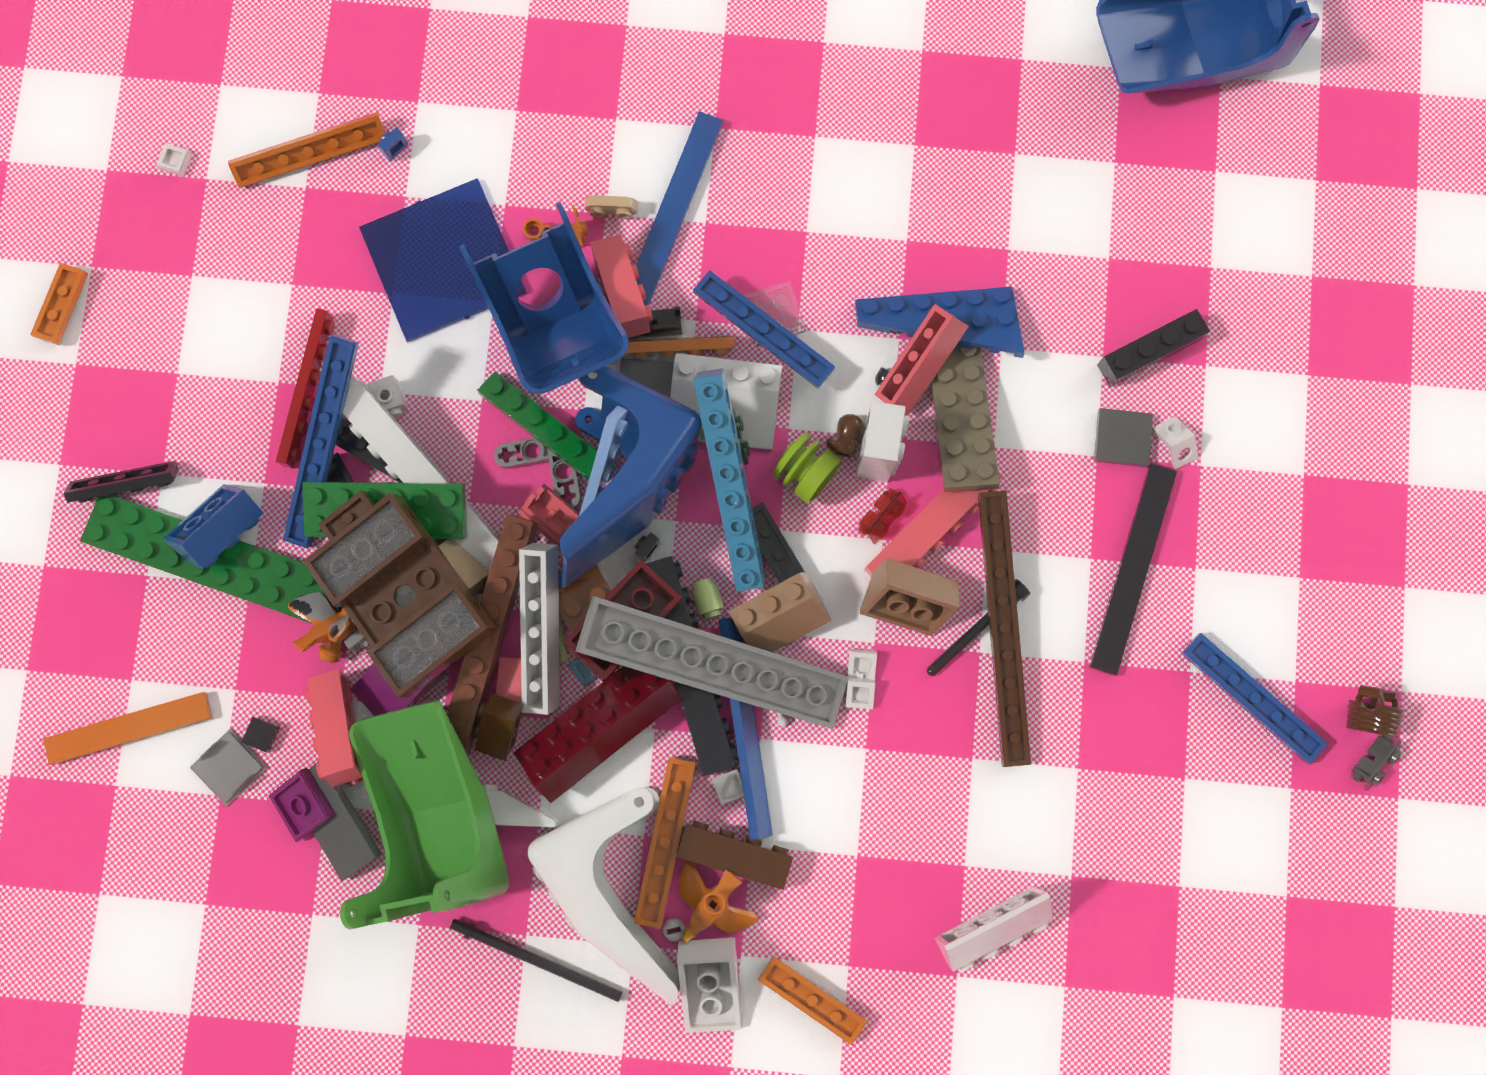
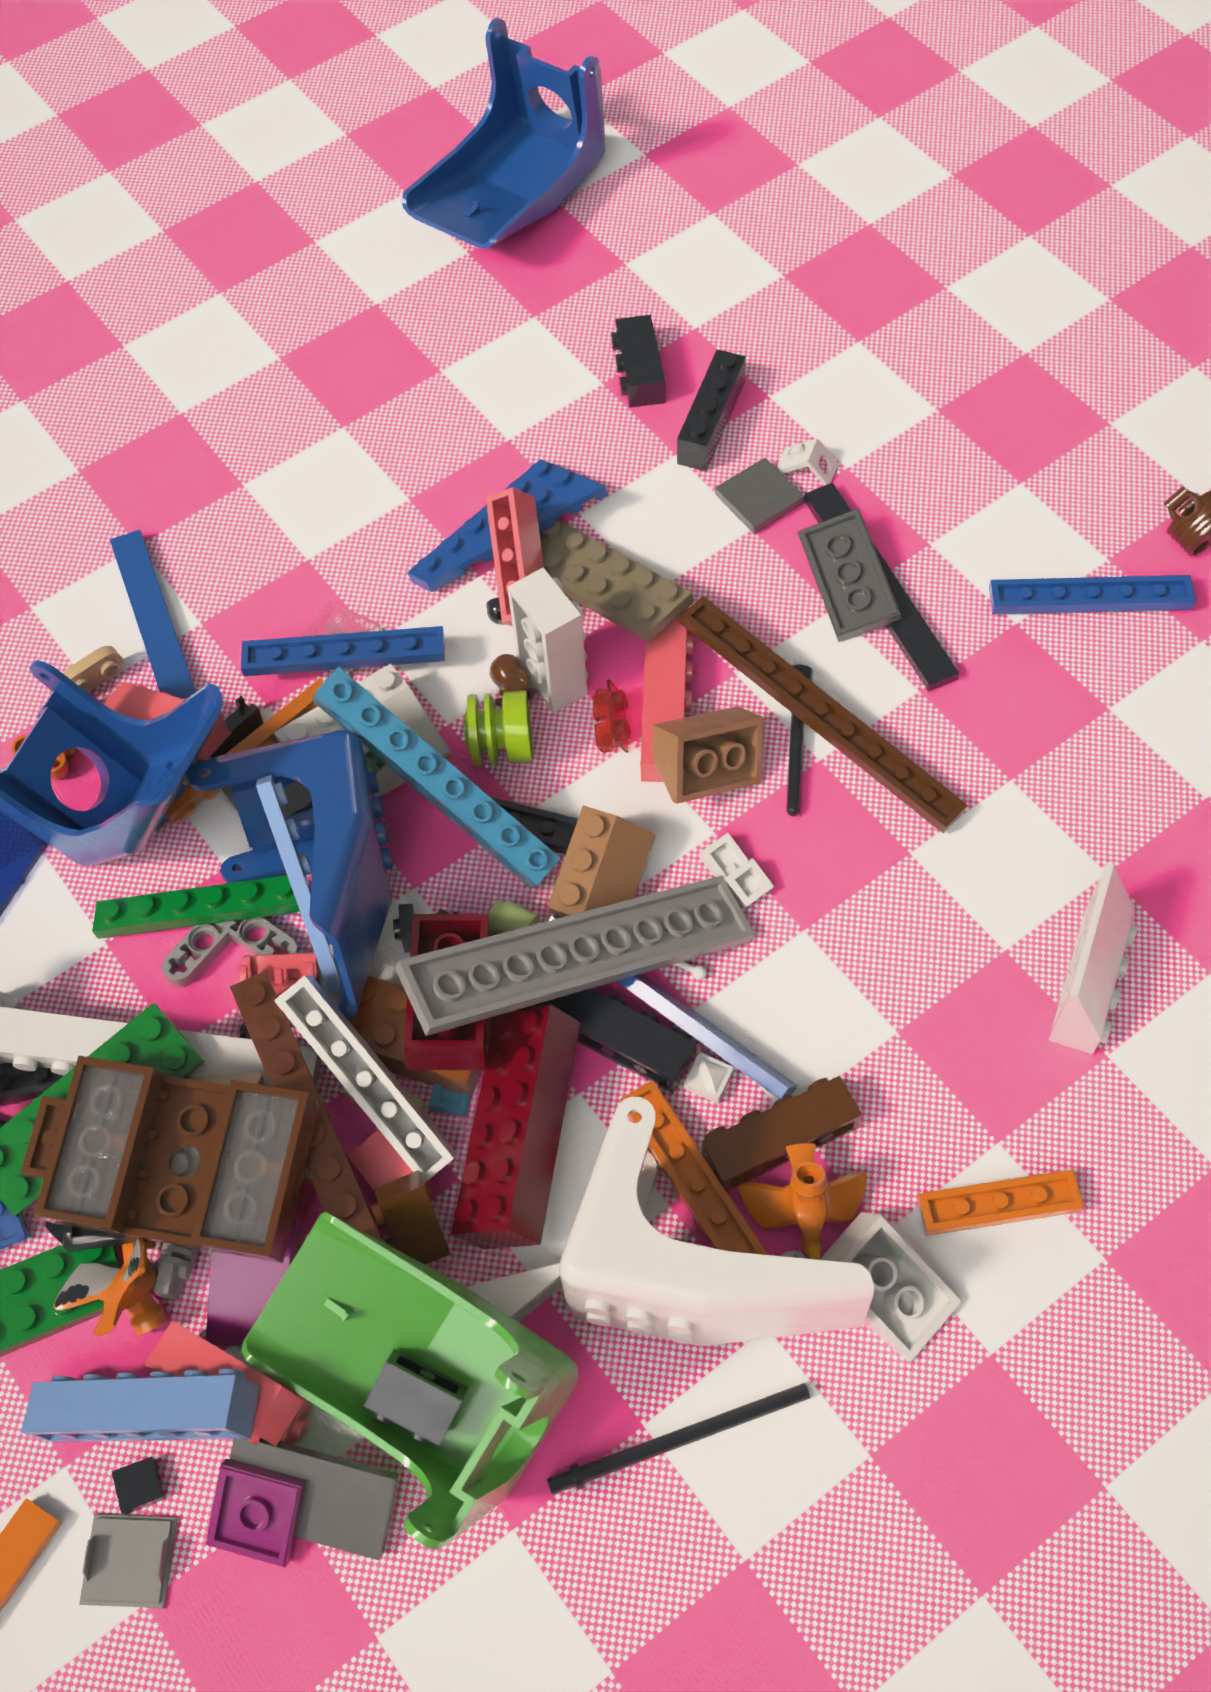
camera: 40 degrees left, 20 degrees down
none -> medium blue brick [21,1369,260,1443]
none -> brick [364,1349,468,1446]
none -> black brick [610,314,665,408]
none -> dark grey tile [798,508,902,643]

